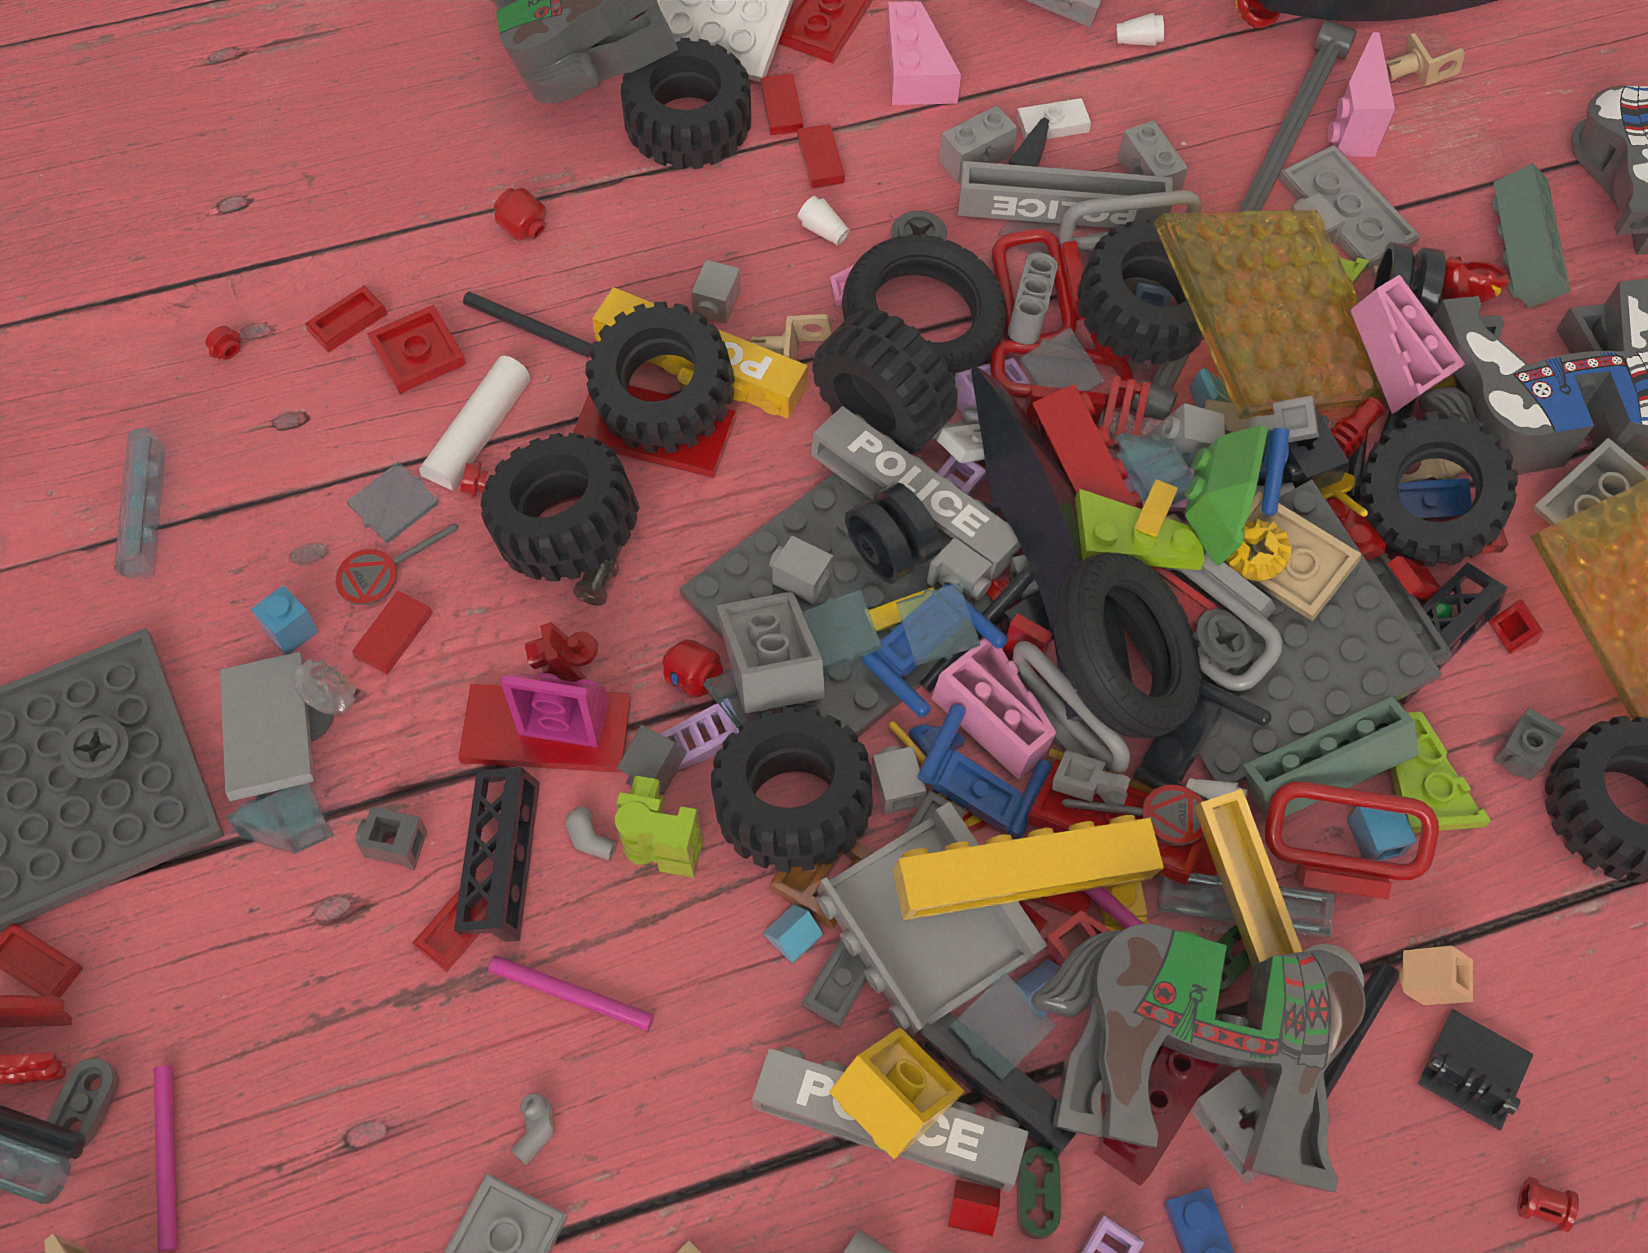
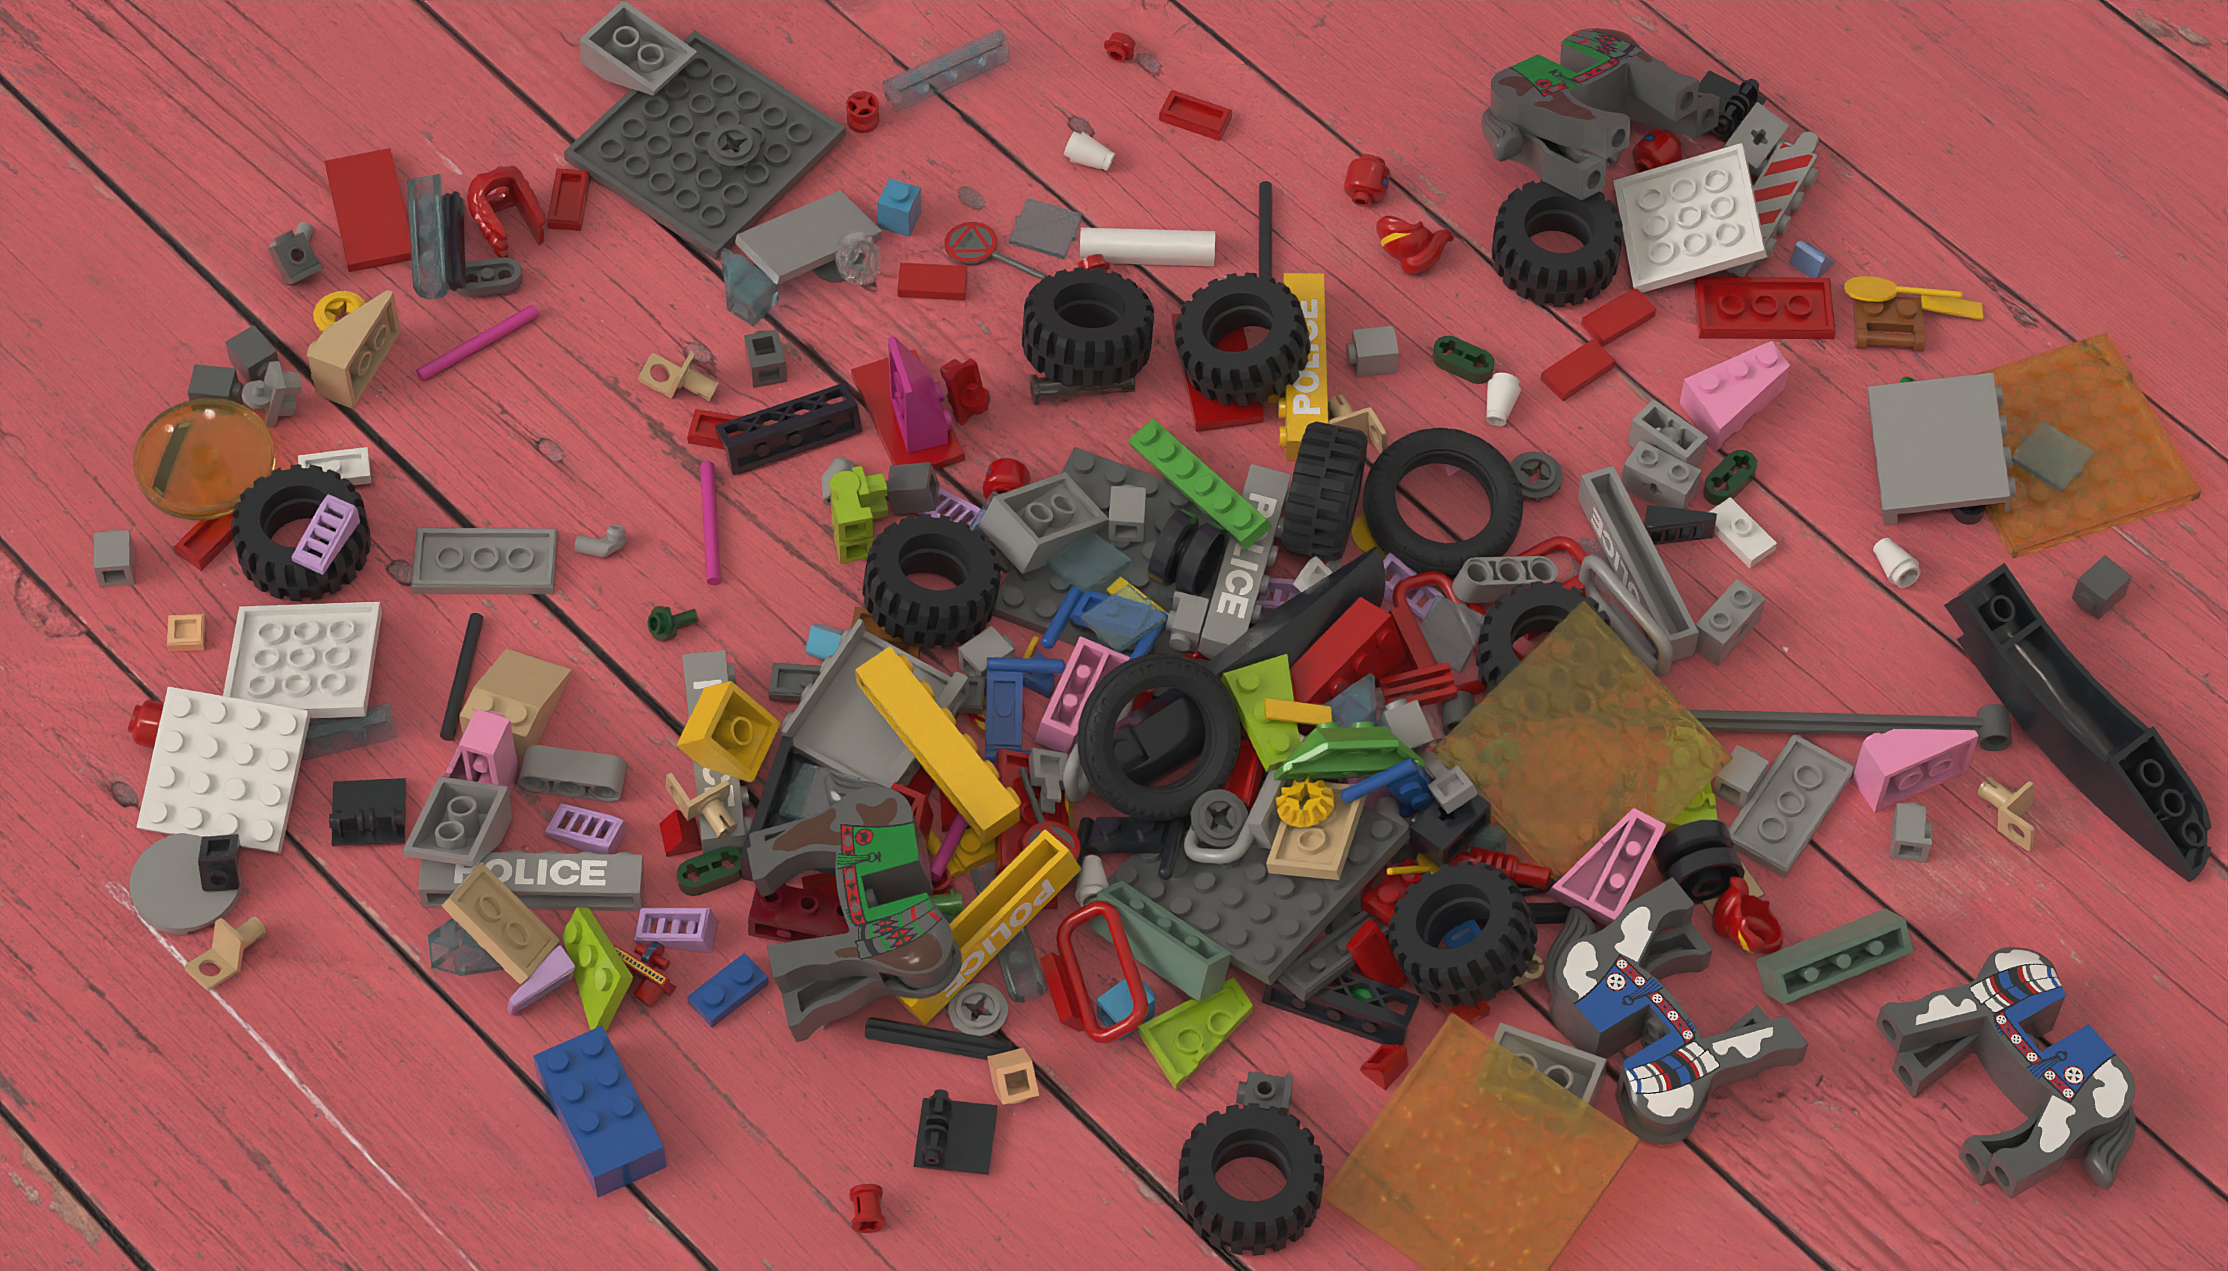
camera: 65 degrees right, 5 degrees down
red plate [367,304,466,394] -> none
none -> tan bracket [638,351,719,402]
none -> dark green plate [647,606,699,641]
none -> tan bracket [665,773,738,839]
none -> red wheel [846,91,880,133]
none -> white cone [1063,131,1115,171]
none -> bright green plate [1127,419,1272,550]
none -> red hair [1376,216,1454,275]
none -> dark green beam [1432,336,1495,384]
none -> light grey brick [1628,399,1708,467]
none -> dark green beam [1703,450,1757,506]
none -> light grey brick [1890,802,1932,863]

